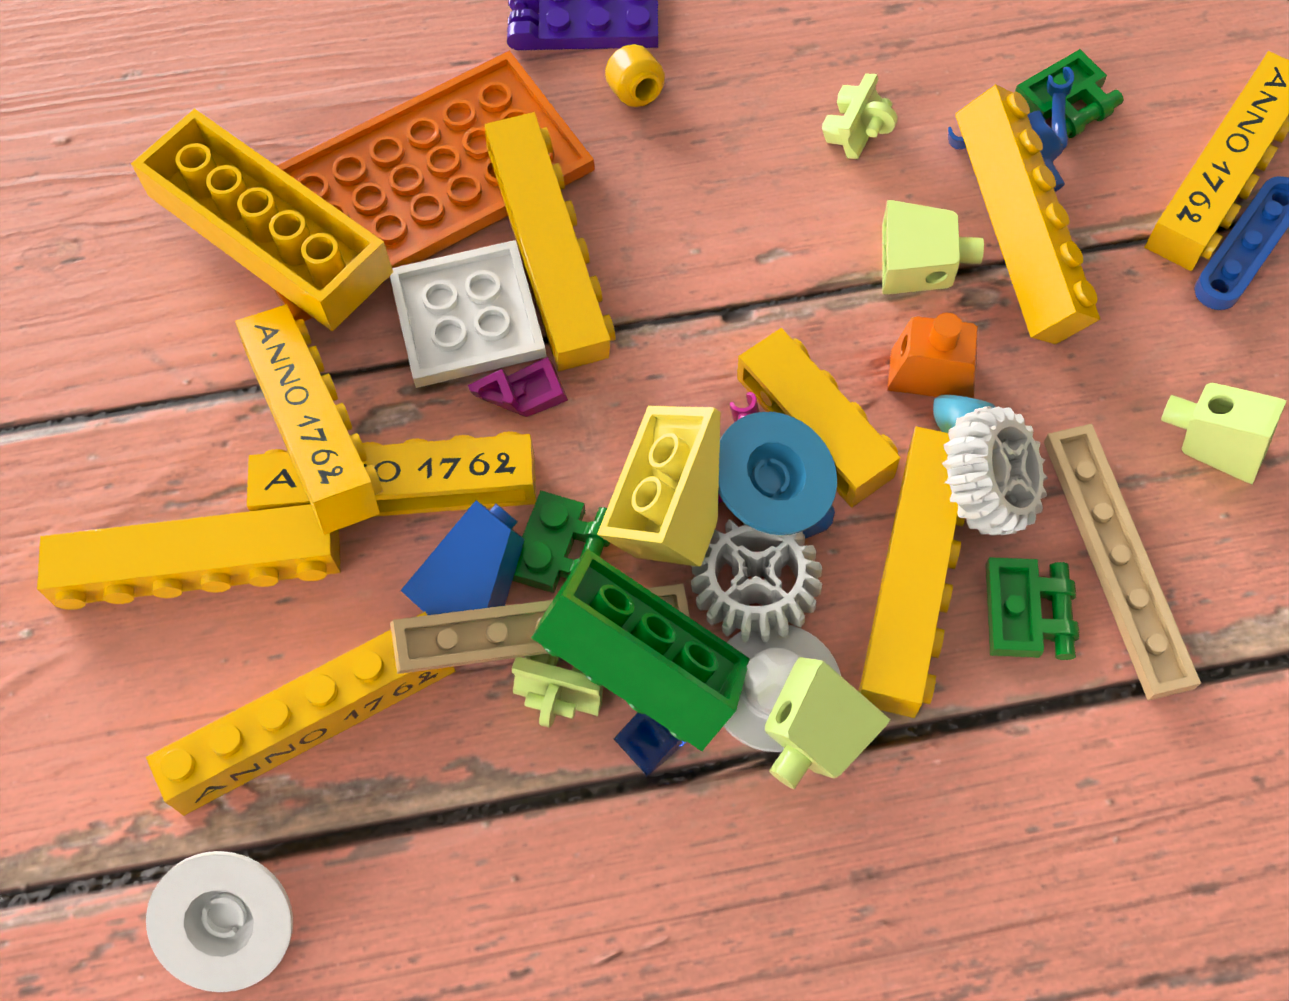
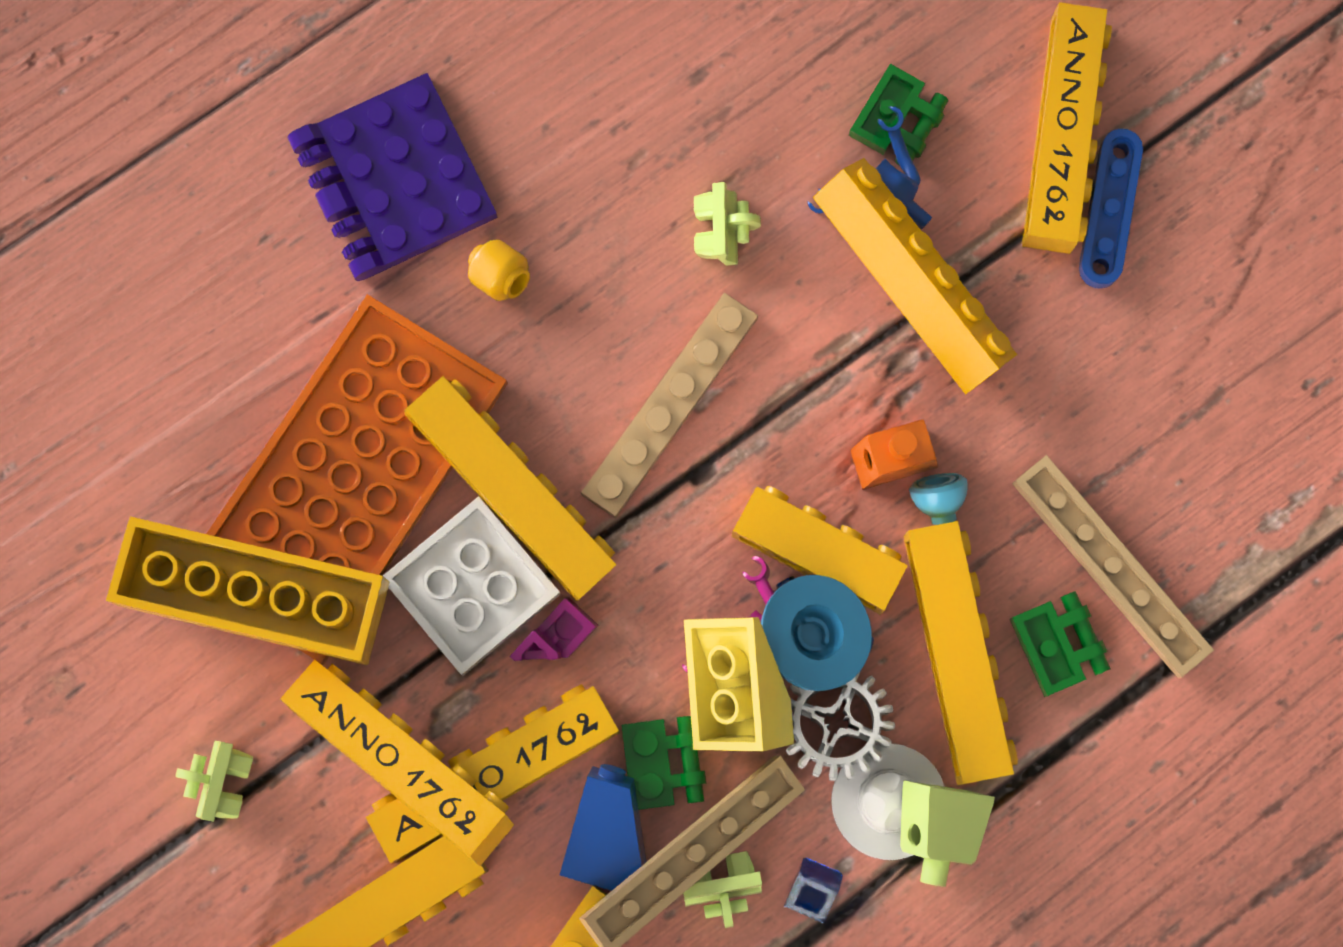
camera: 30 degrees left, 15 degrees up
green slope [531,549,750,751] -> none
yellowish green torso [882,200,984,294] -> none
white gear [942,406,1048,536] -> none
yellowish green torso [1161,382,1287,485] -> none
none -> yellowish green hips [175,740,253,822]
none -> tan plate [581,292,758,519]

